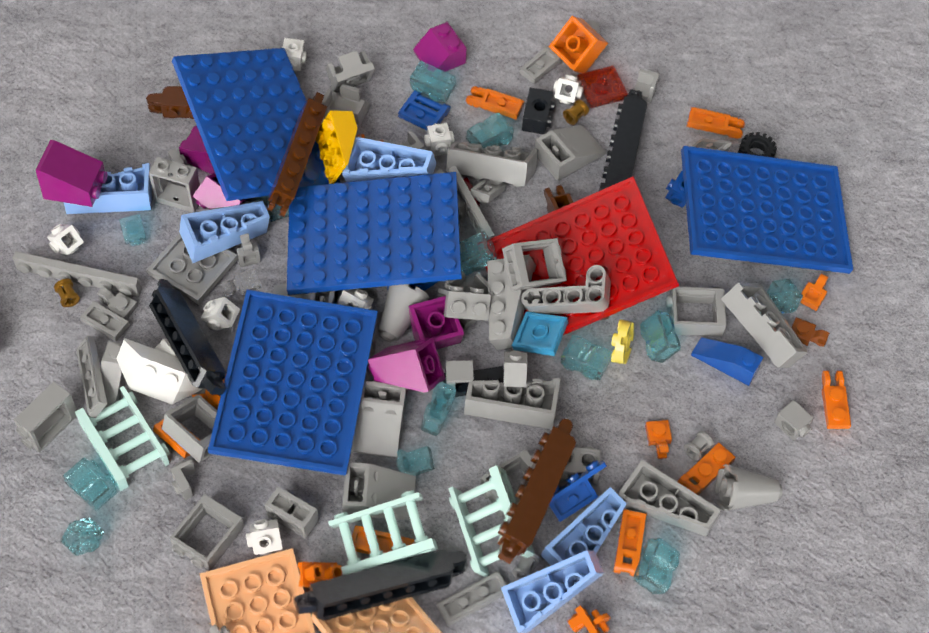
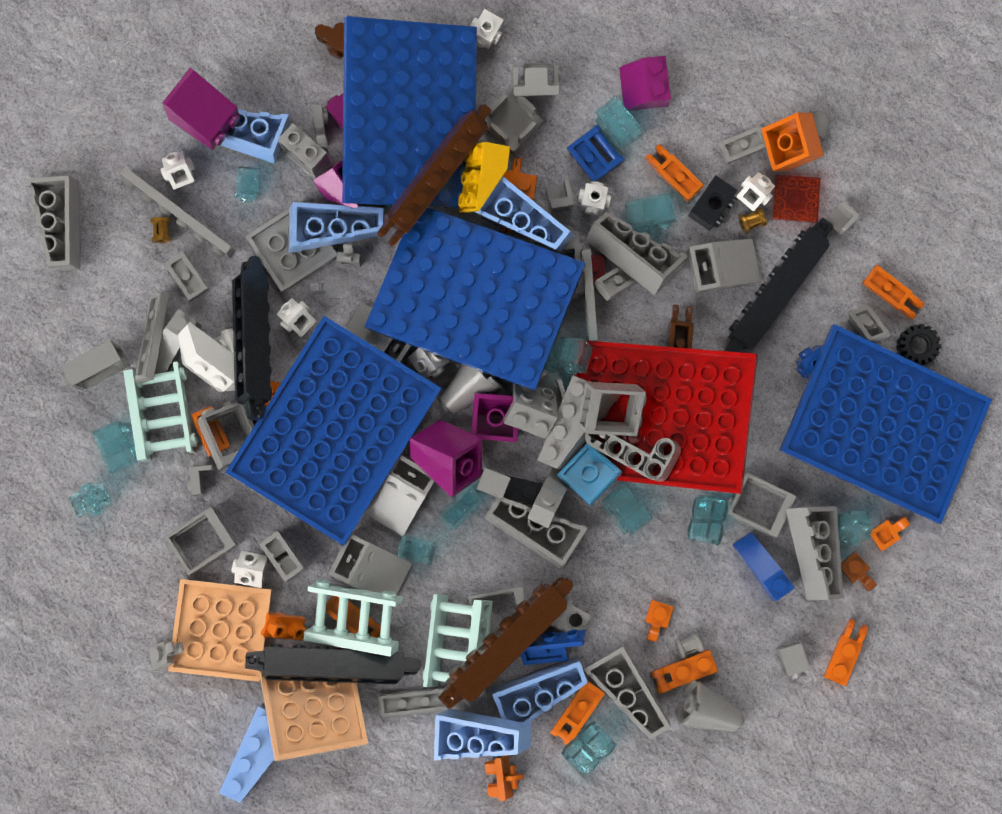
camera: 25 degrees right, 25 degrees up
light grey plate [97,287,138,320] -> none
light yellow plate [611,319,634,364] -> none

